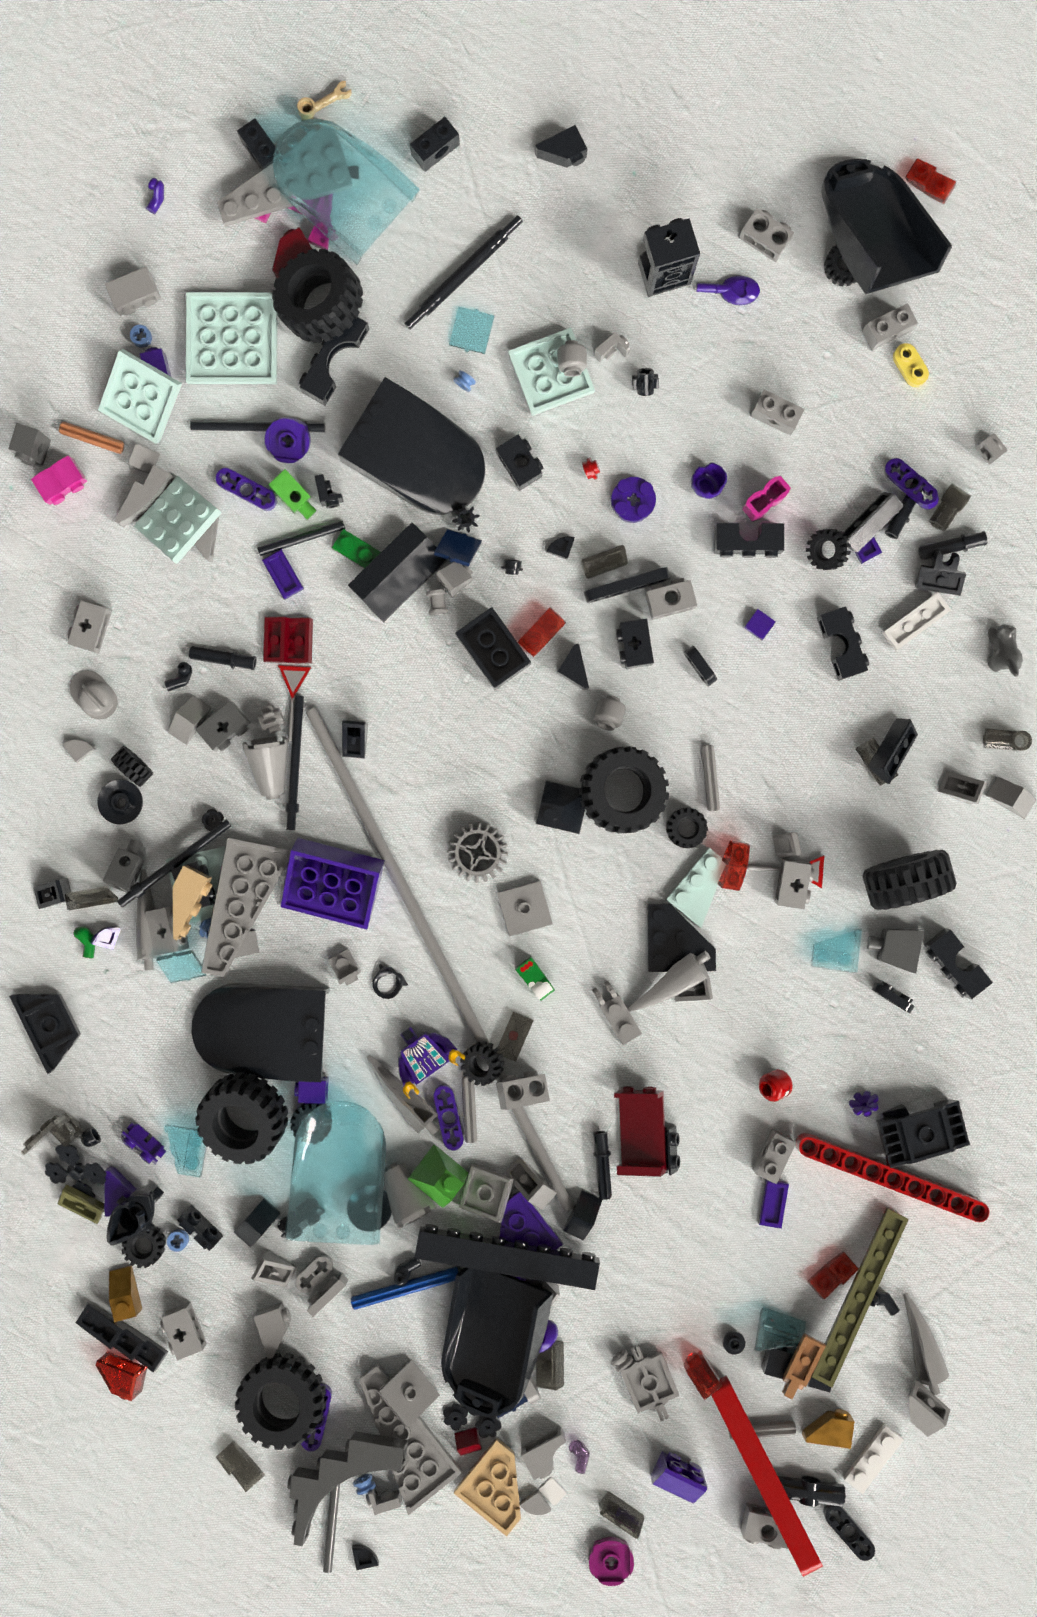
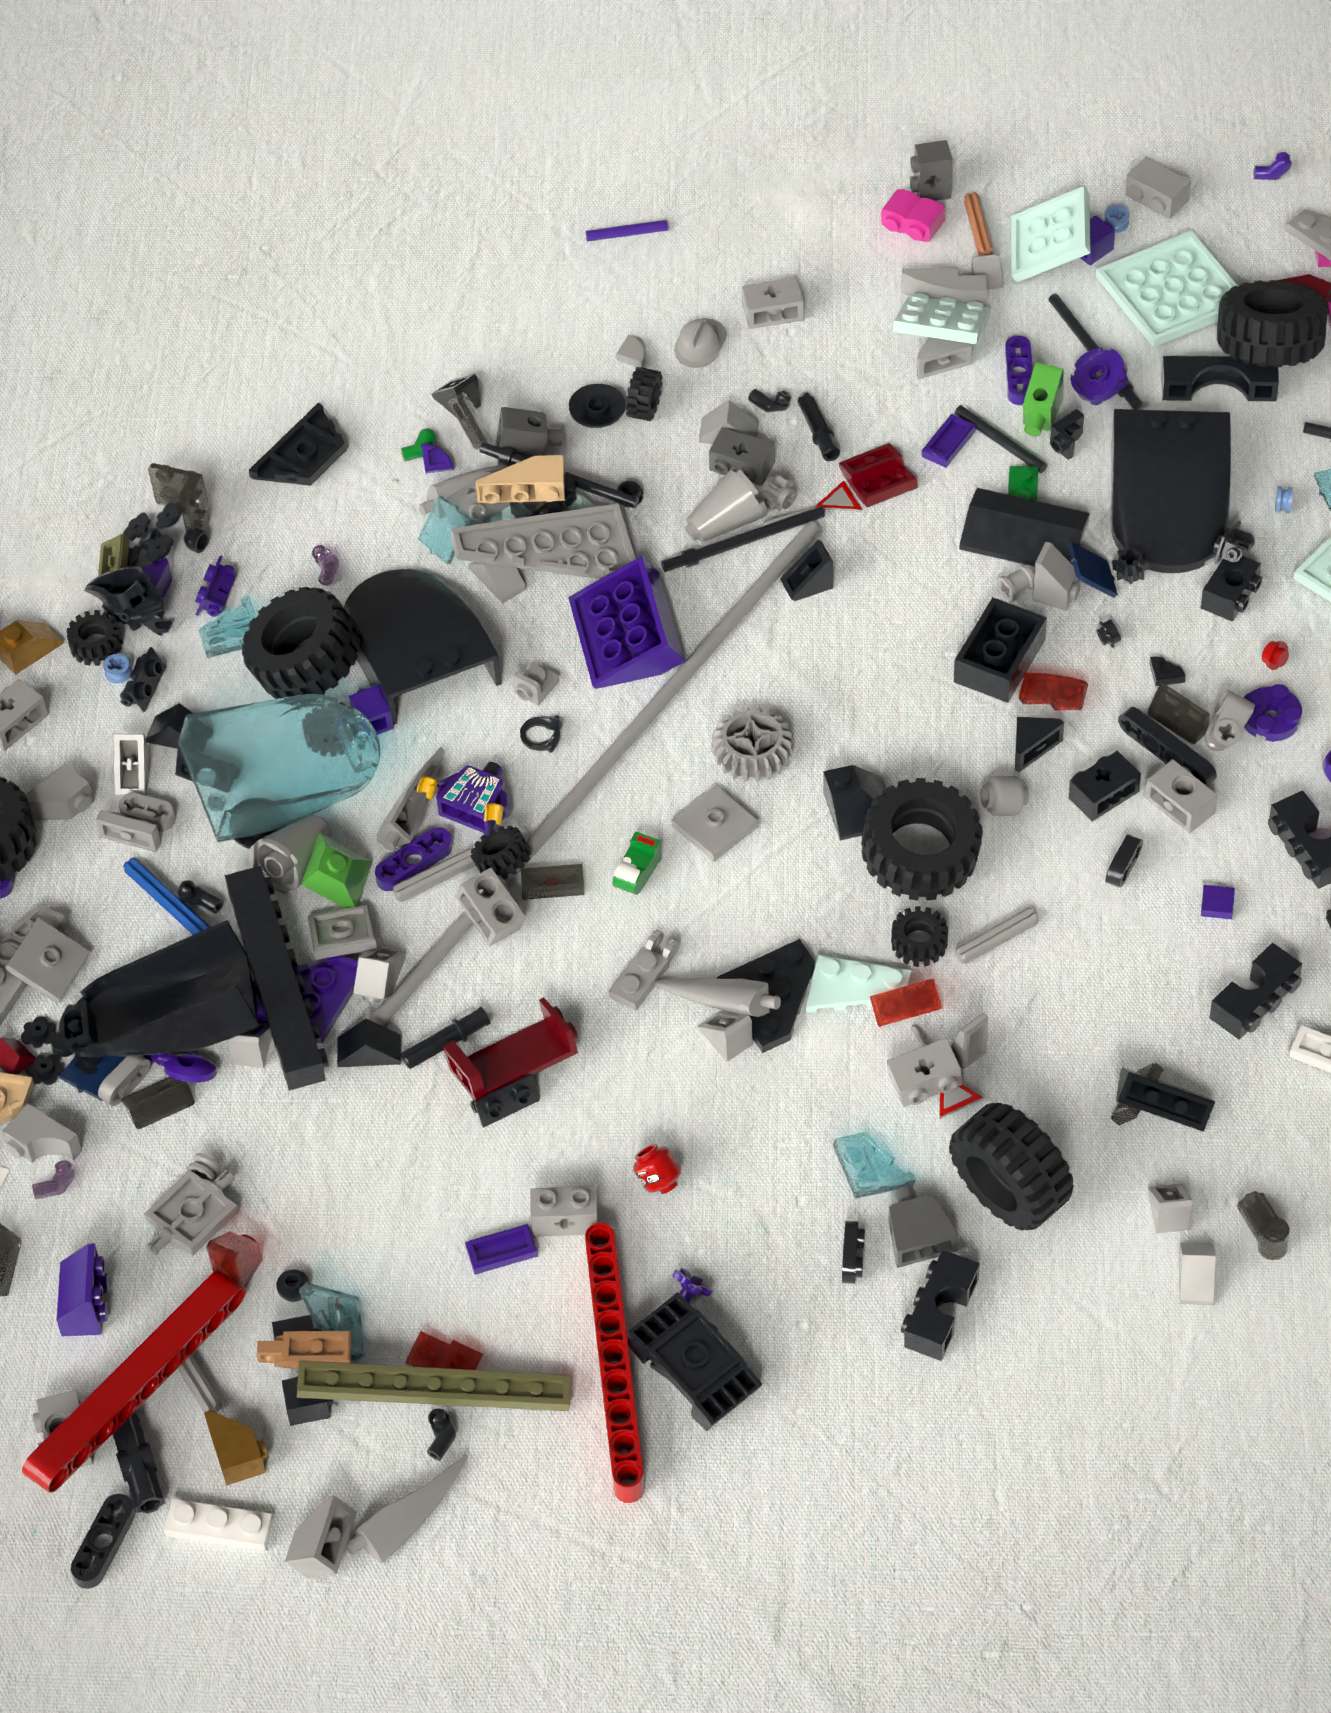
camera: 65 degrees right, 35 degrees down
none -> clear purple arm [311,545,339,586]
none -> light grey piece [1204,690,1255,751]
none -> black hinge [1213,521,1255,564]

